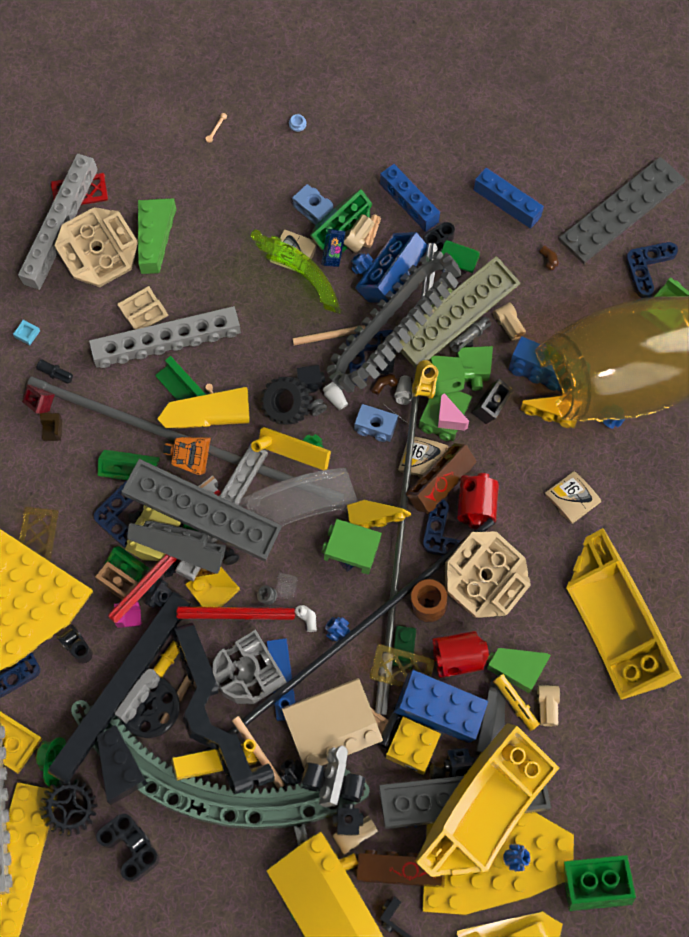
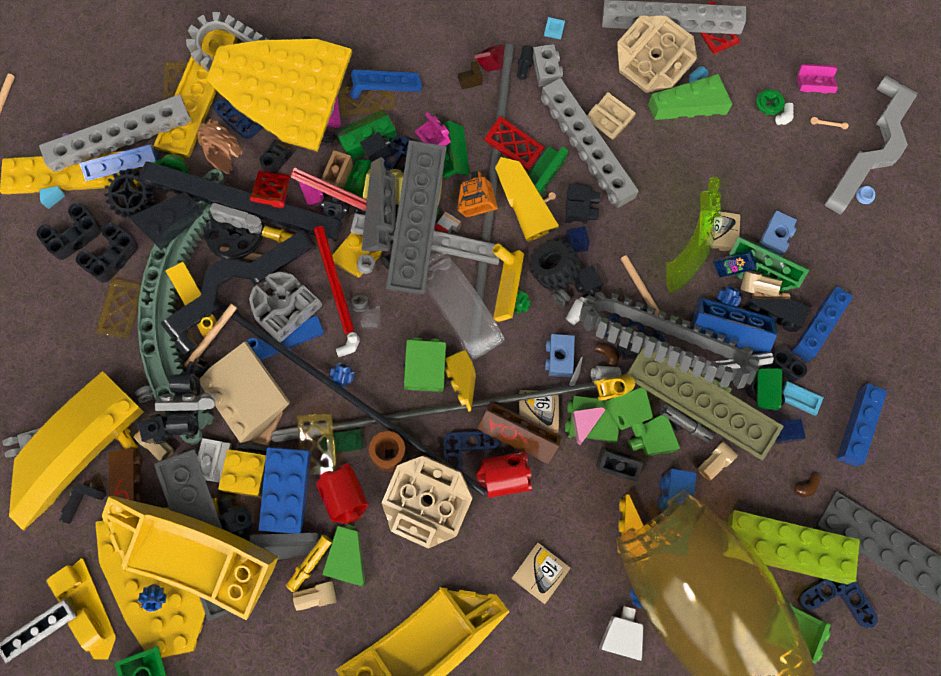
camera: 75 degrees right, 5 degrees up
none -> black beam [36,203,102,260]
none -> medium azure slope [39,186,65,209]
none -> piece [79,144,159,181]
none -> clear yellow window [96,279,141,339]
none -> nougat head [197,119,243,174]
none -> white plate [198,438,232,483]
none -> red window [250,170,290,208]
none -> green slope [334,110,397,160]
none -> blue piece [349,70,422,99]
none -> light grey bush [357,255,375,274]
none -> black brick [360,132,392,162]
none -> dark pink bracket [414,112,451,146]
none -> red window [484,116,545,171]
none -> light grey brick [532,44,563,87]
none -> black hips [565,184,600,224]
none -> clear blue brick [565,226,590,253]
none -> white torso [599,606,643,661]
none -> dark azure arm [689,66,708,83]
none -> lime brick [723,510,860,584]
none -> black slope [744,298,811,332]
none -> green gear [756,89,785,116]
none -> white arm [775,103,793,125]
none -> clear blue brick [775,419,806,444]
none -> medium azure tile [782,381,824,416]
none -> dark pink bracket [797,64,838,94]
none -> light grey beam [824,75,918,215]

